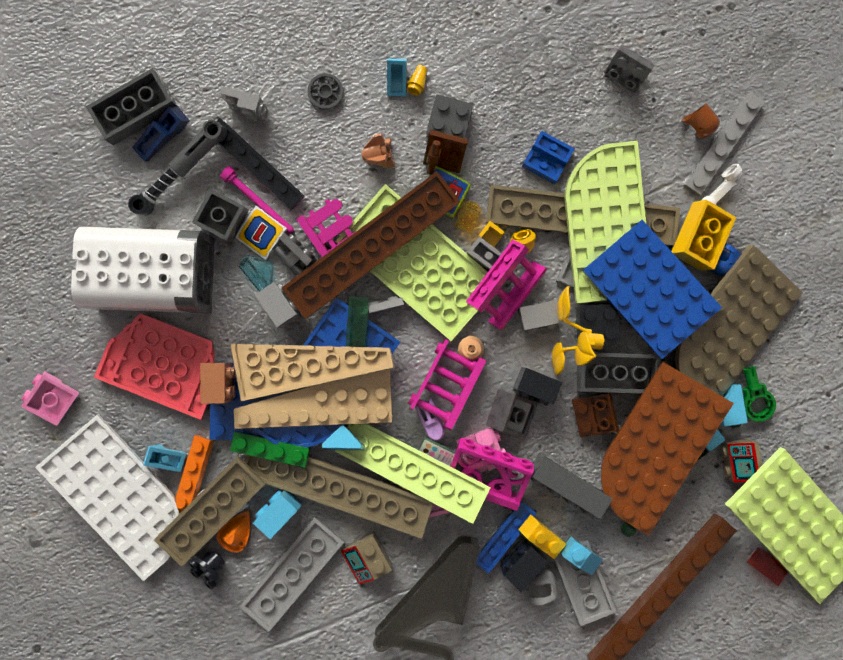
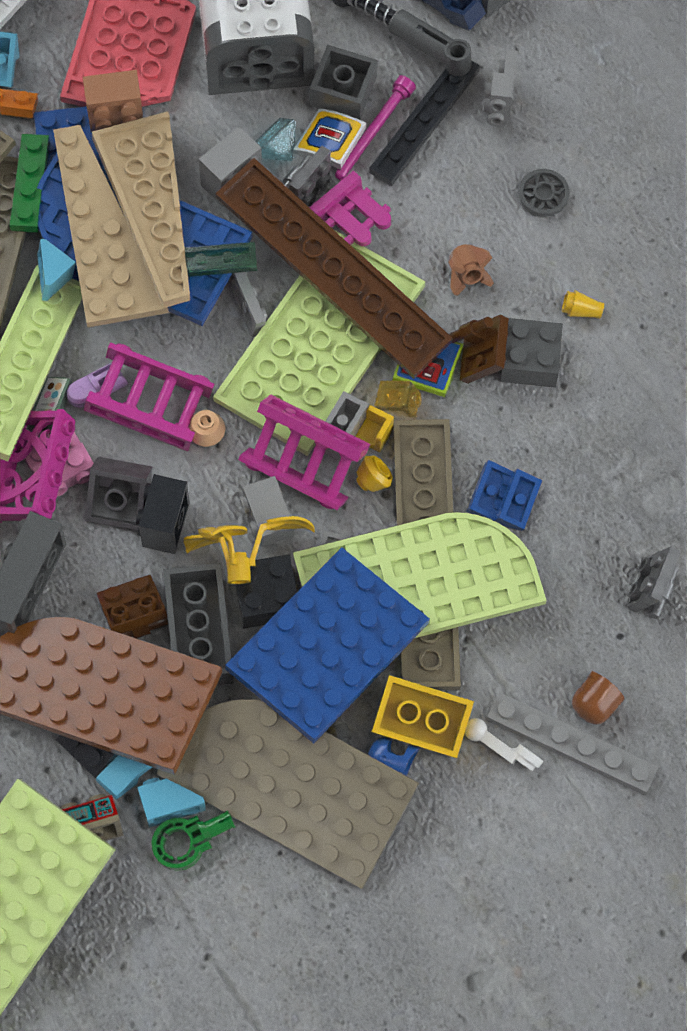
camera: 80 degrees right, 20 degrees down
medium azure slope [387,59,407,97] -> none

